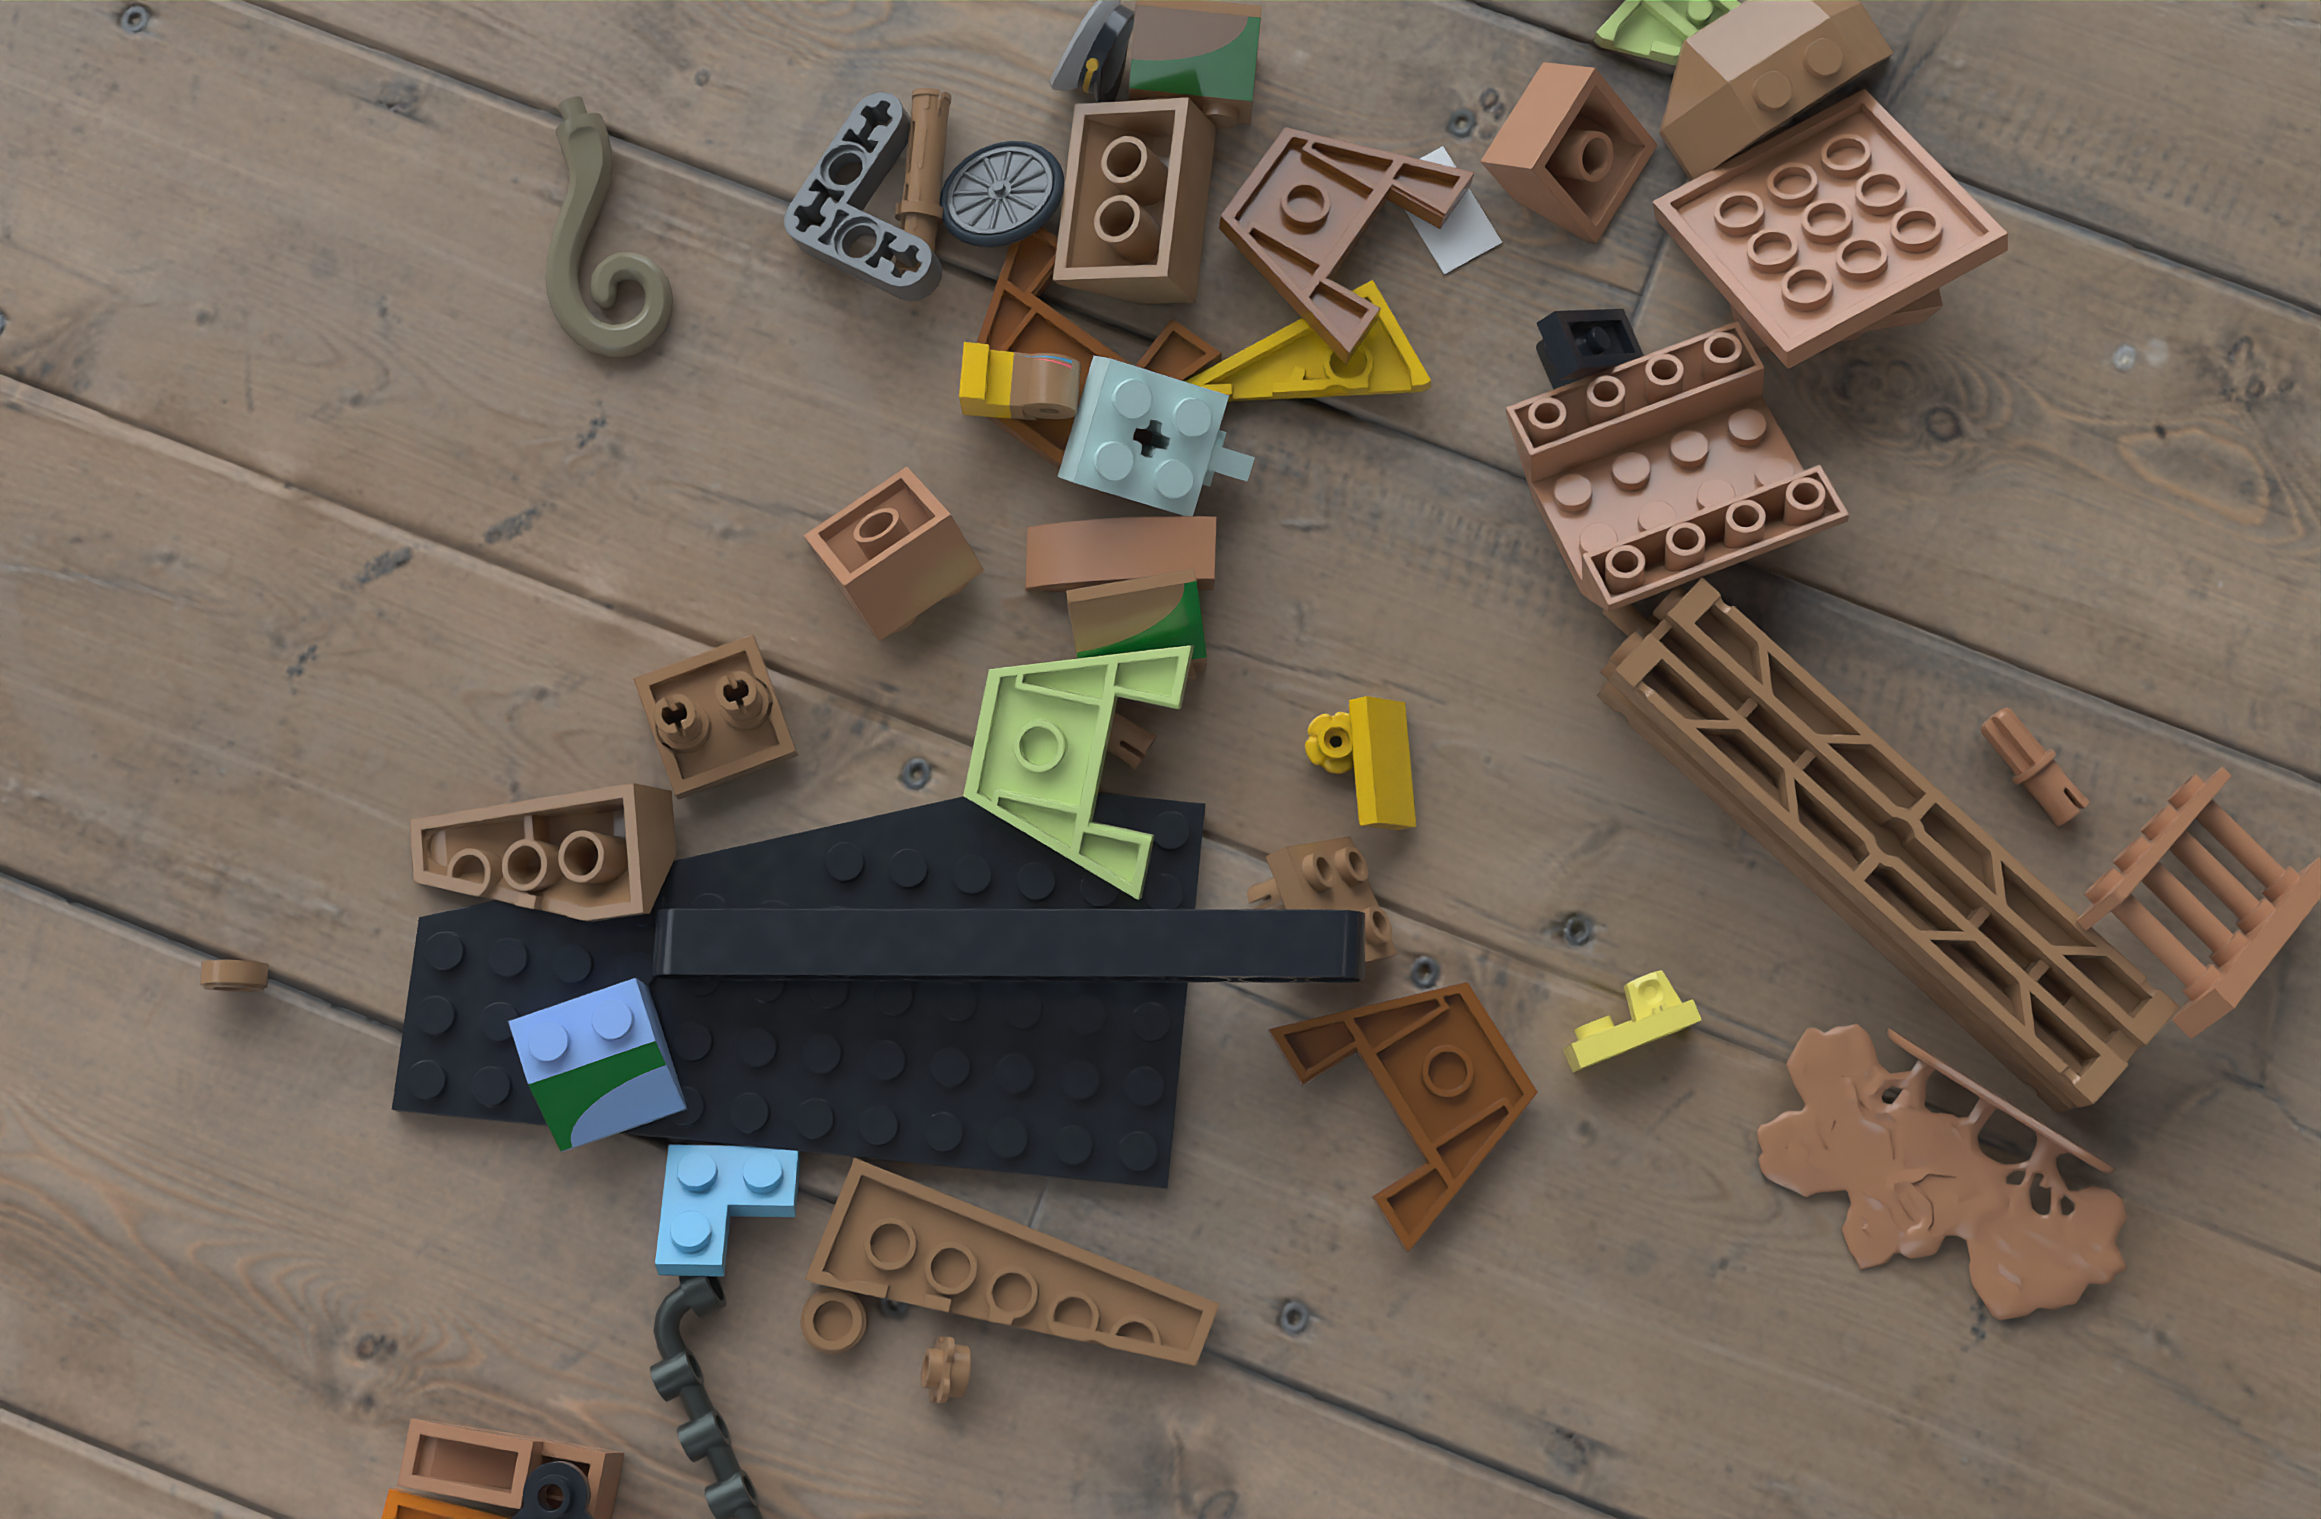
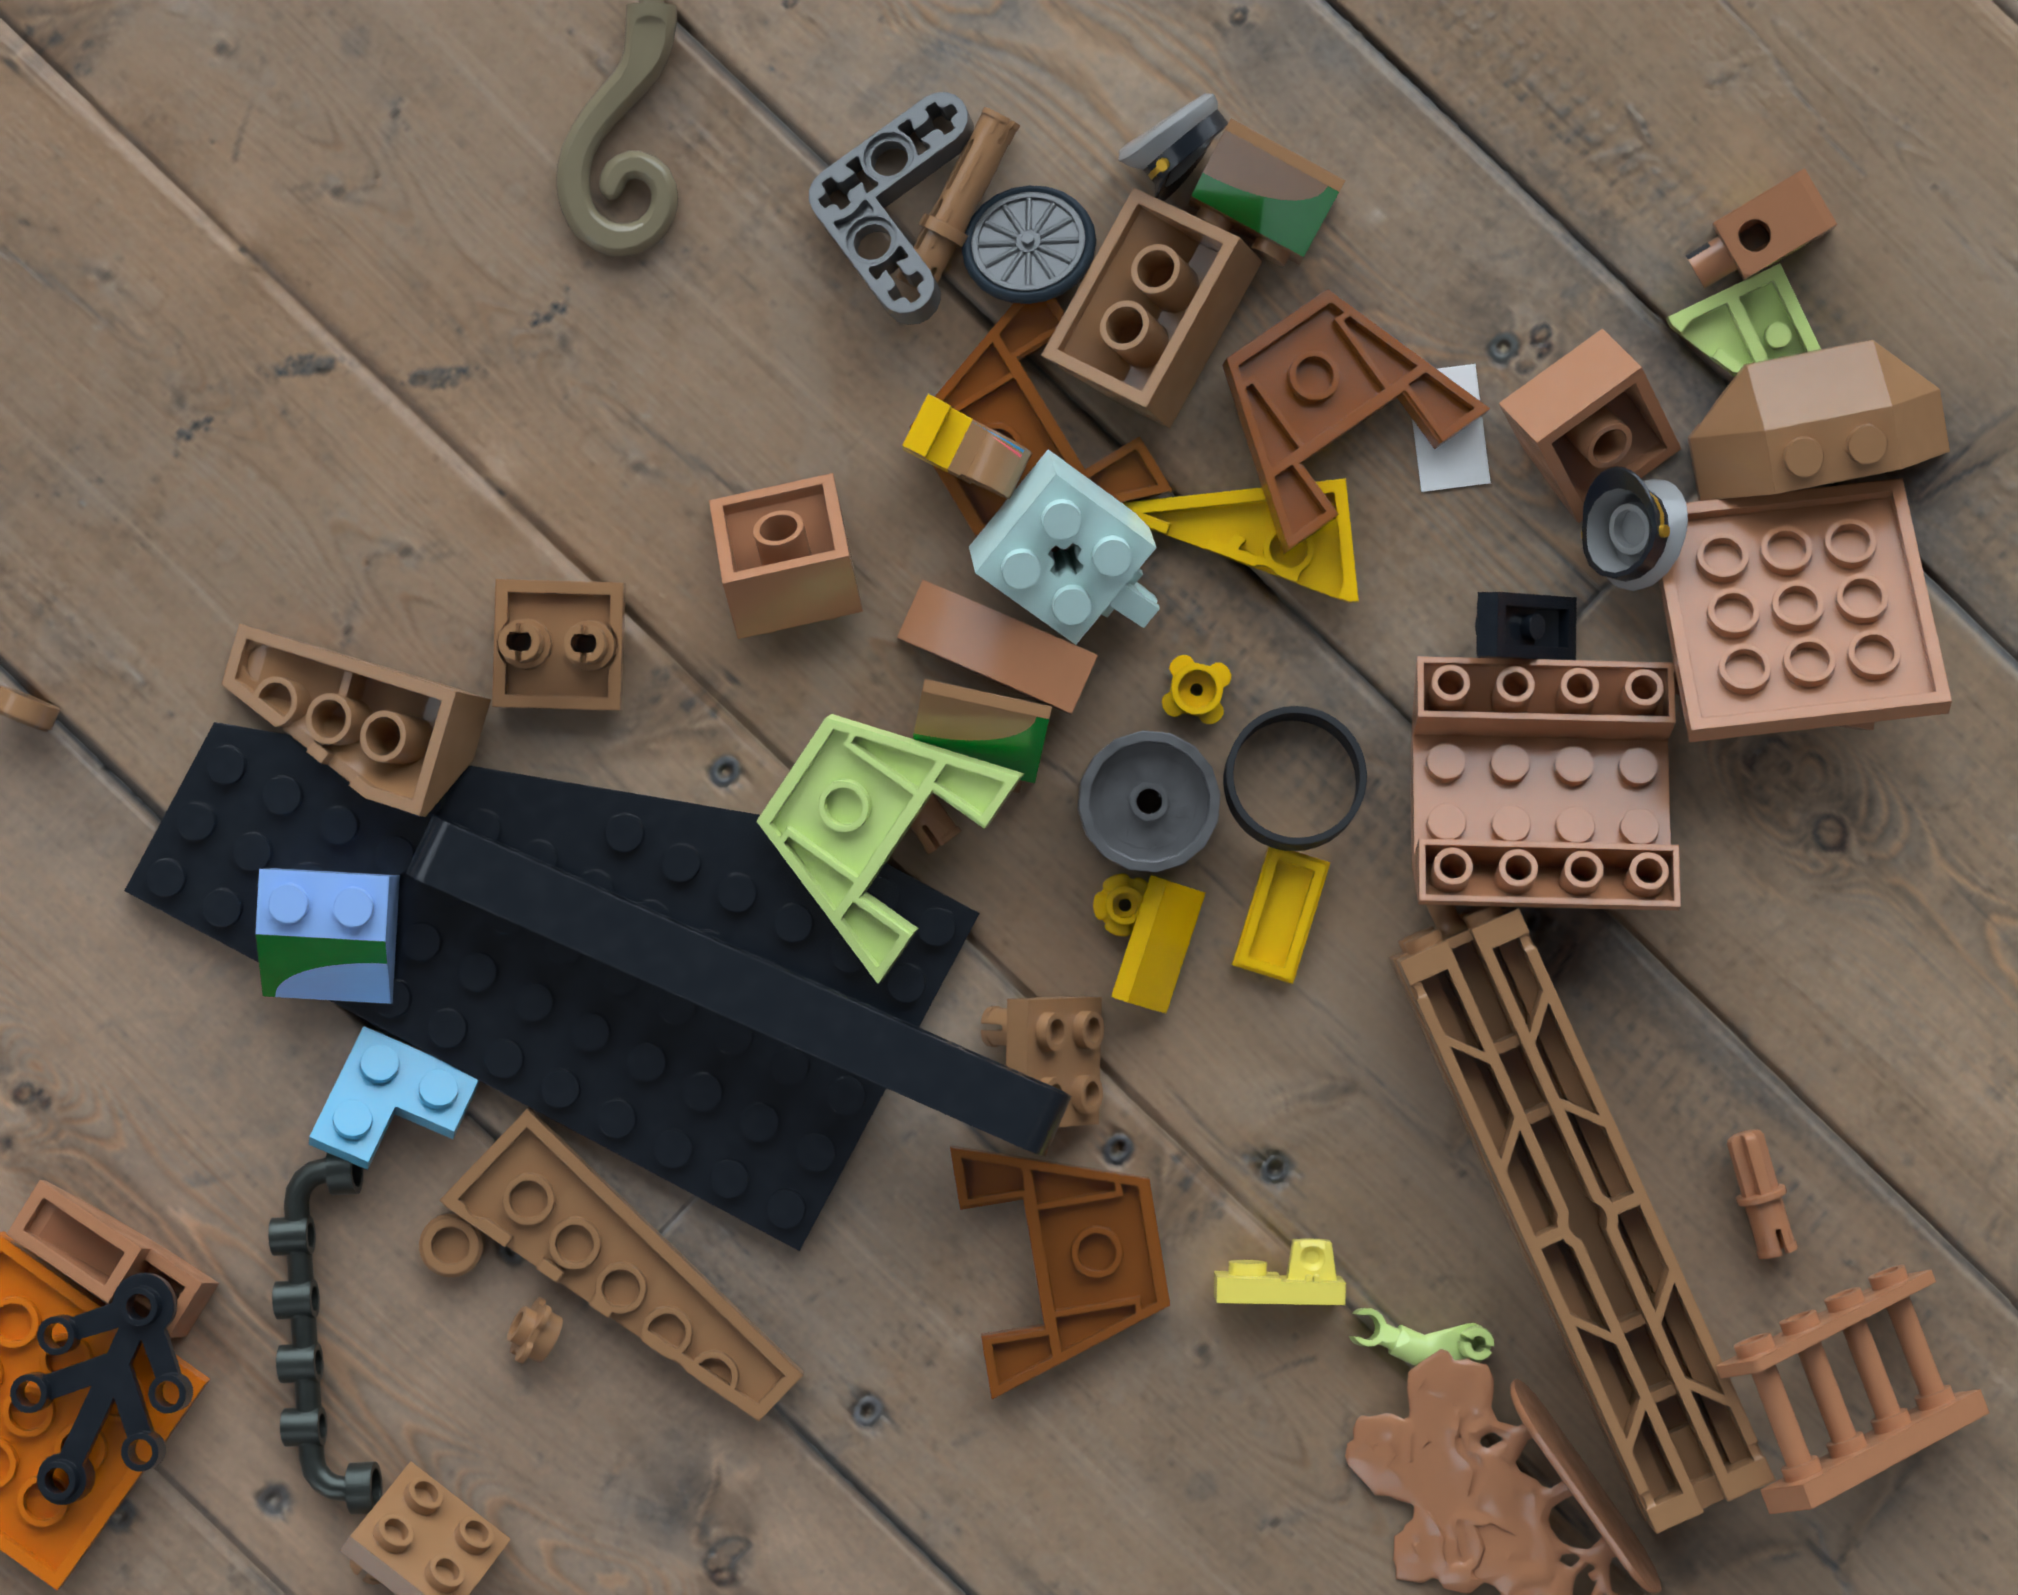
camera: 20 degrees right, 10 degrees up
none -> flat silver wheel [1077,730,1221,872]
none -> yellow plate [1162,655,1231,724]
none -> black tyre [1223,706,1367,851]
none -> yellow tile [1231,846,1331,984]
none -> yellowish green arm [1349,1308,1495,1366]
none -> light grey piece [1581,466,1688,591]

